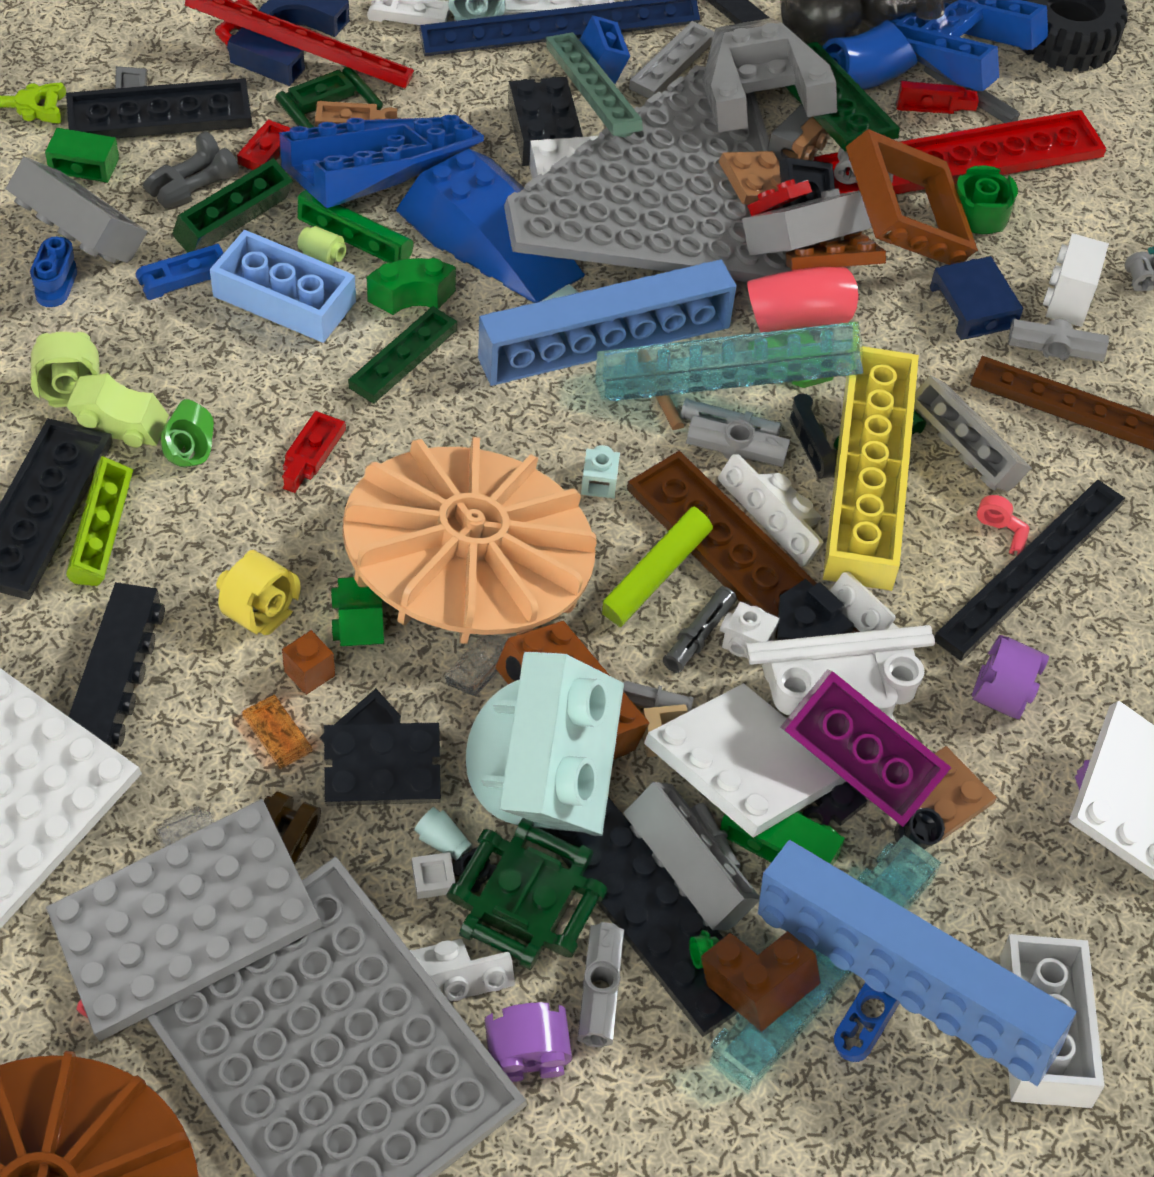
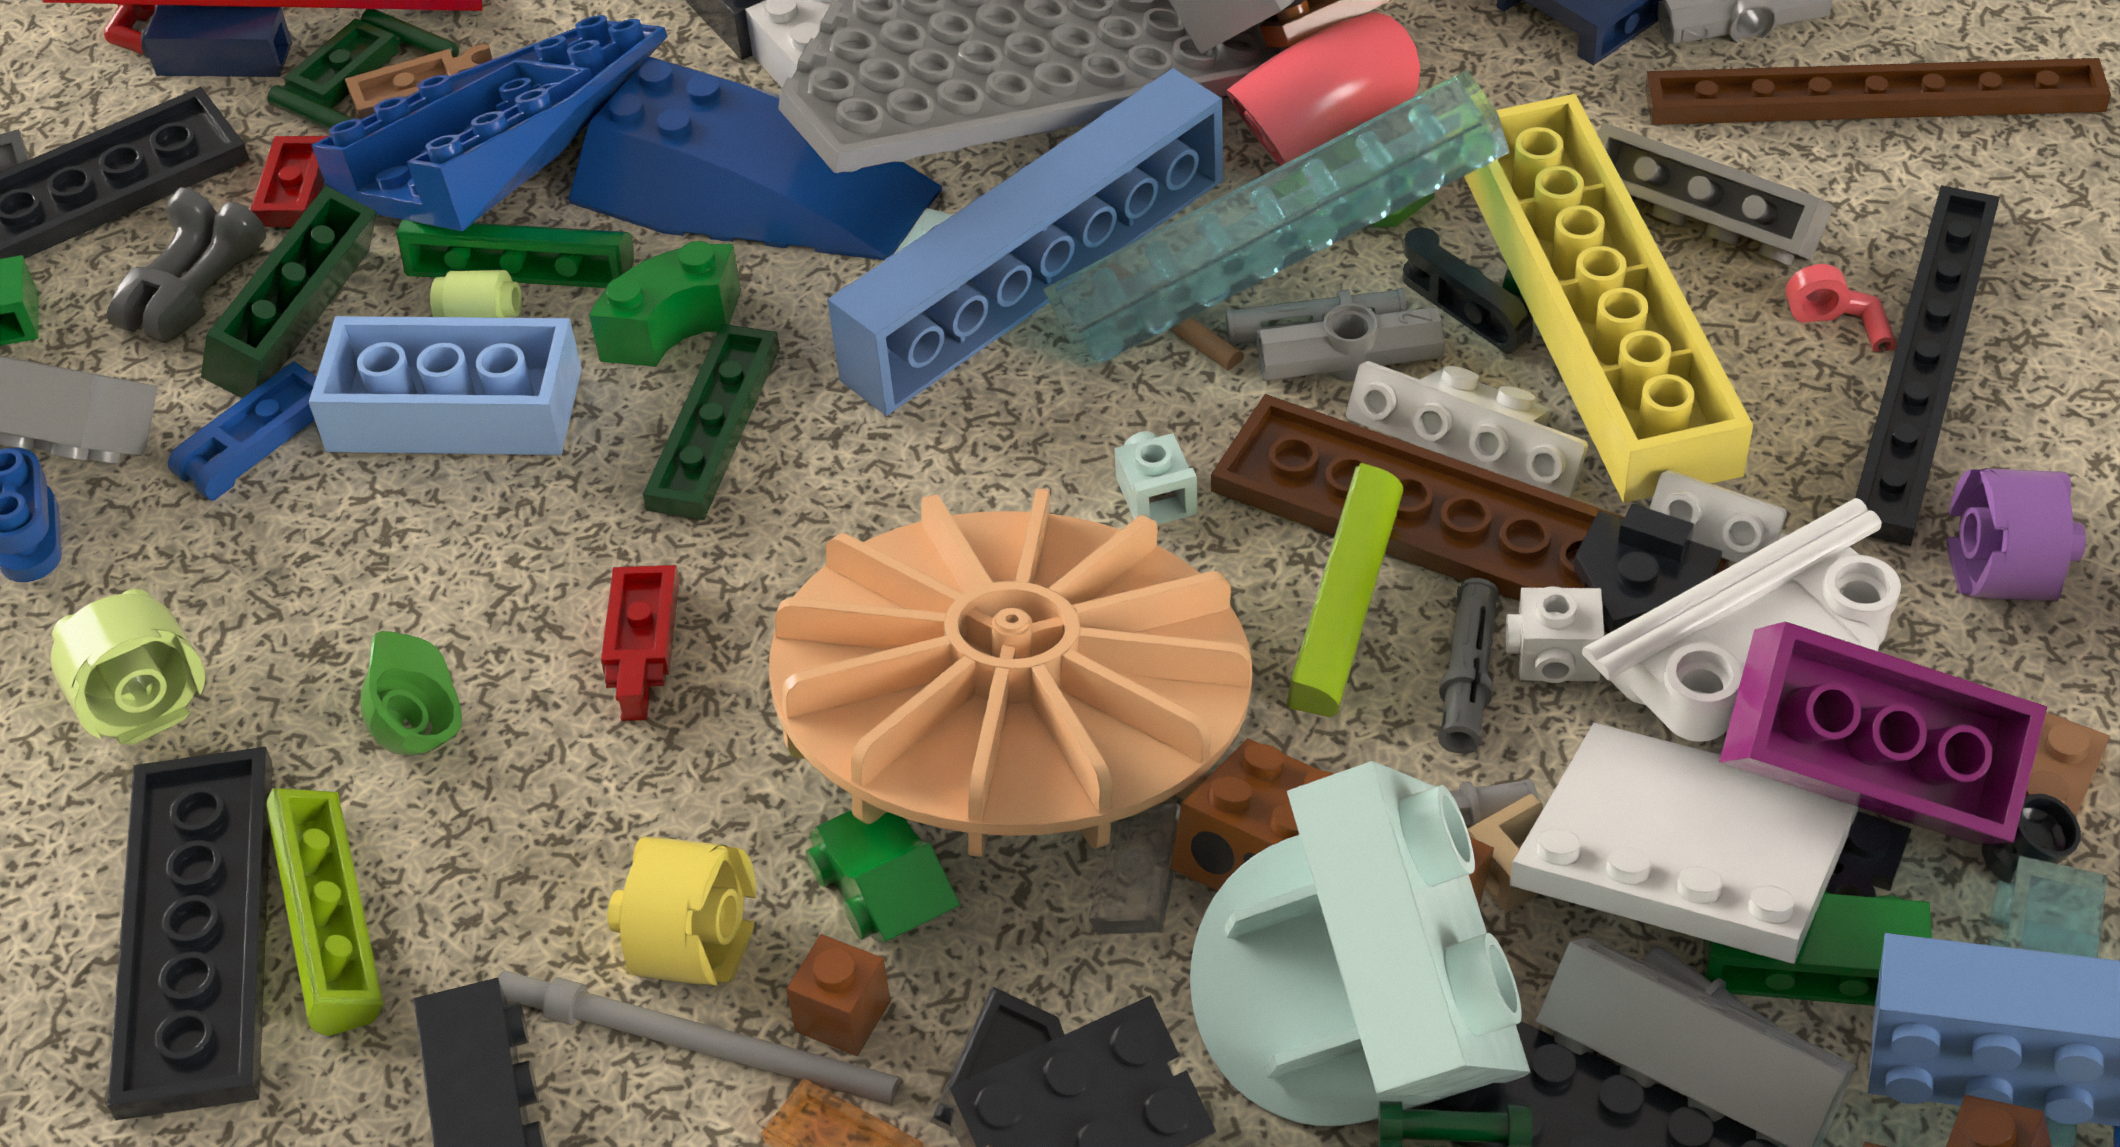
camera: 15 degrees left, 5 degrees down
yellowish green brick [66,373,169,448] -> none
none -> light grey bar [498,970,901,1105]

